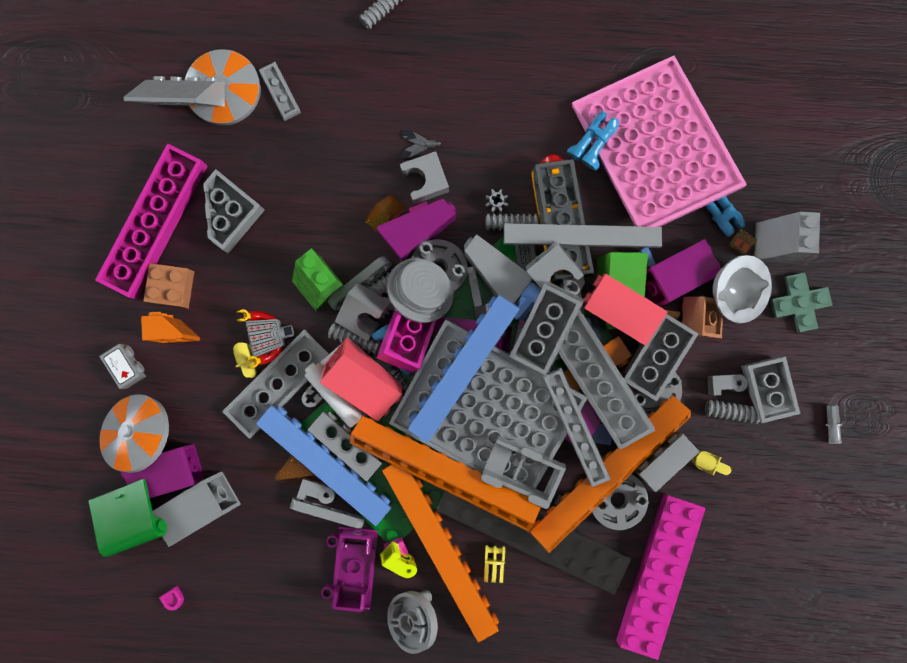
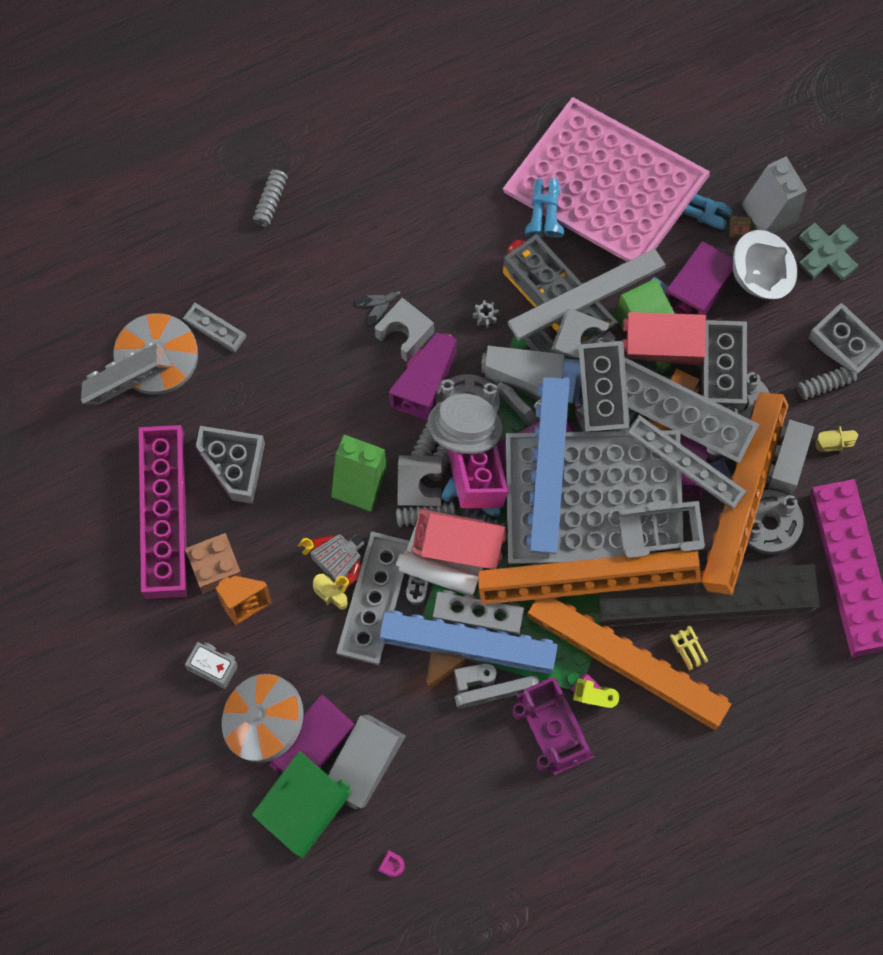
camera: 30 degrees left, 15 degrees down
light grey beam [328,256,392,311] -> none
clear orange slope [365,194,405,235] -> none
light grey piece [388,590,438,654] -> none
light grey piece [485,214,538,231] -> none
nougat slope [682,297,723,339] -> none
light grey leg [707,375,748,395] -> none

